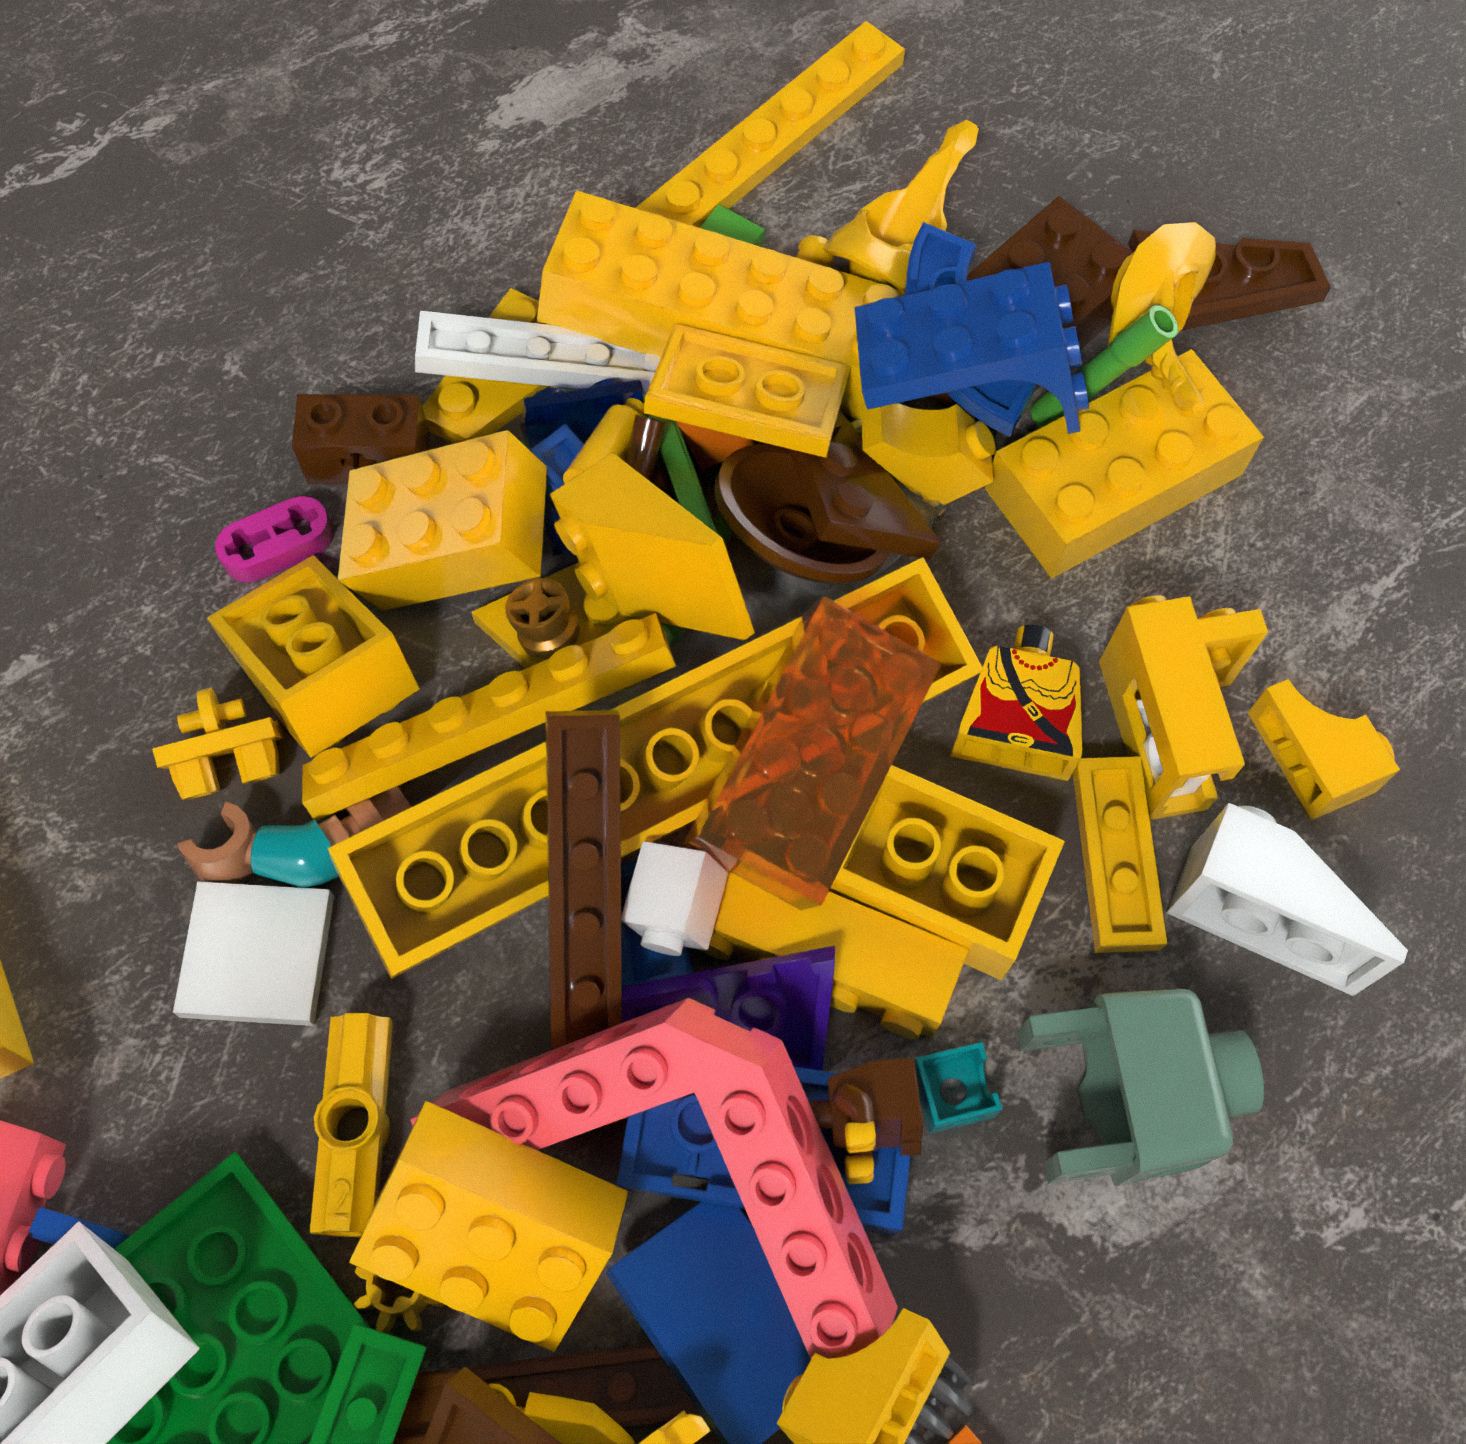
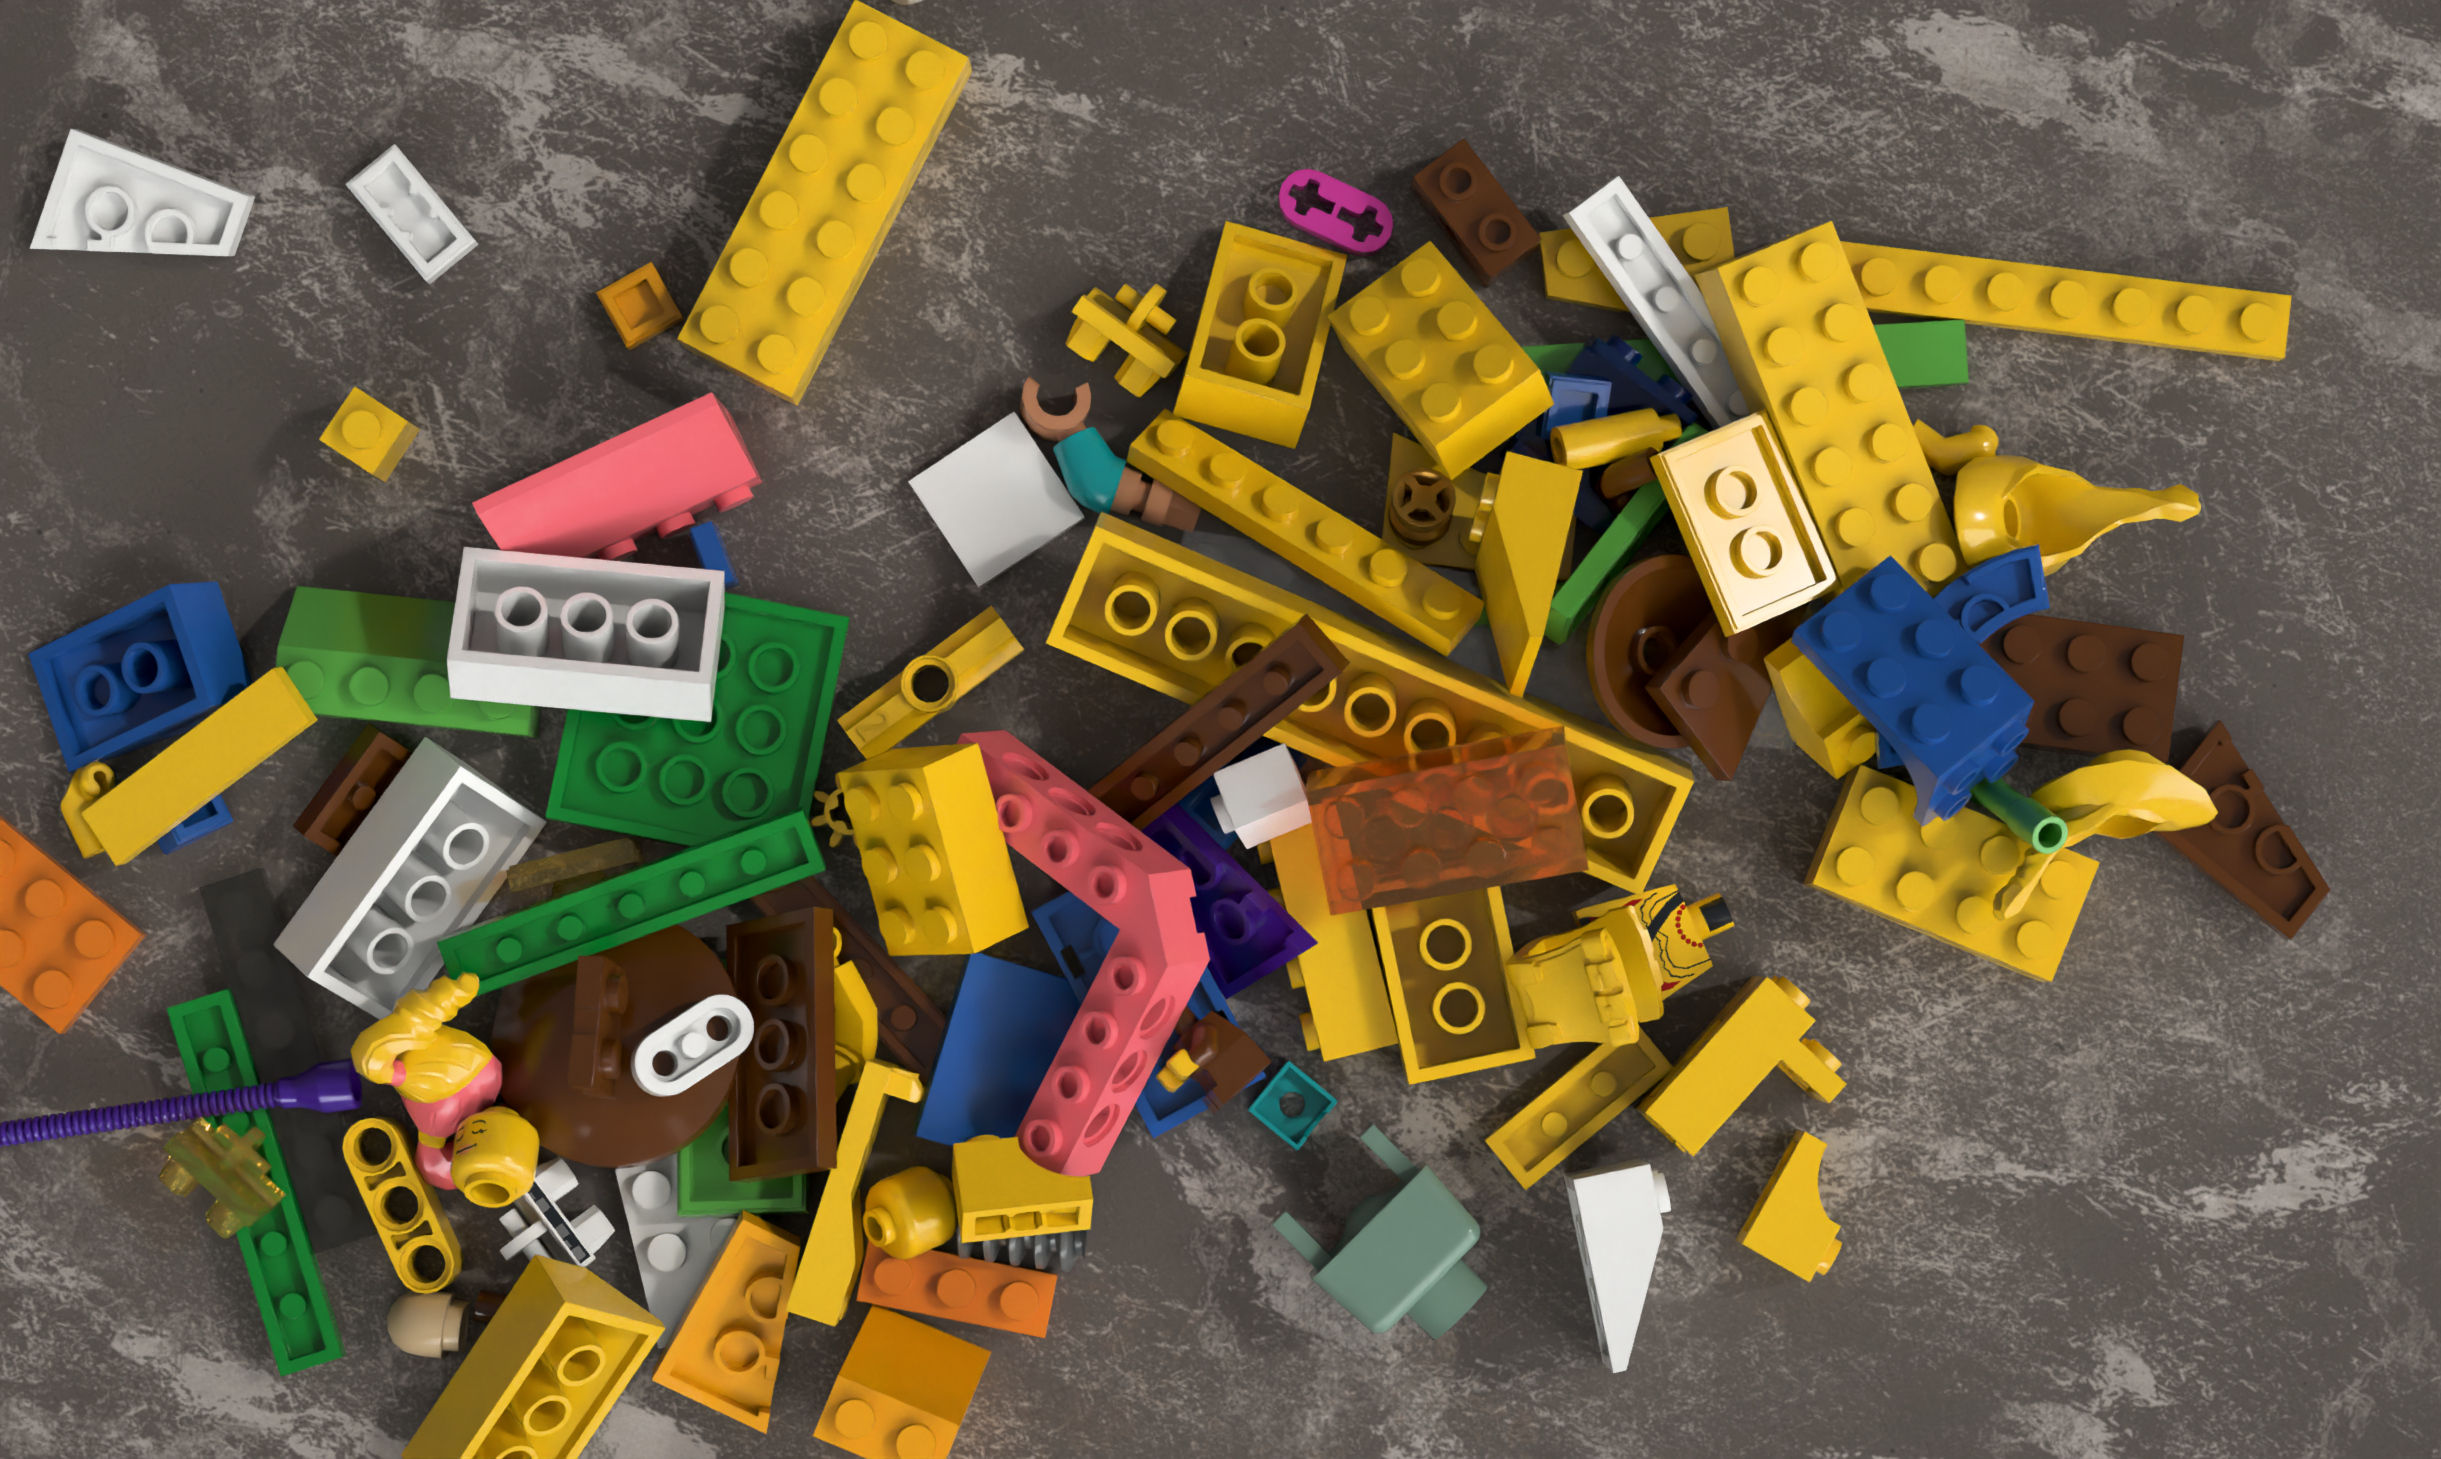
camera: 50 degrees right, 20 degrees up
none -> yellow piece [1506,905,1664,1049]

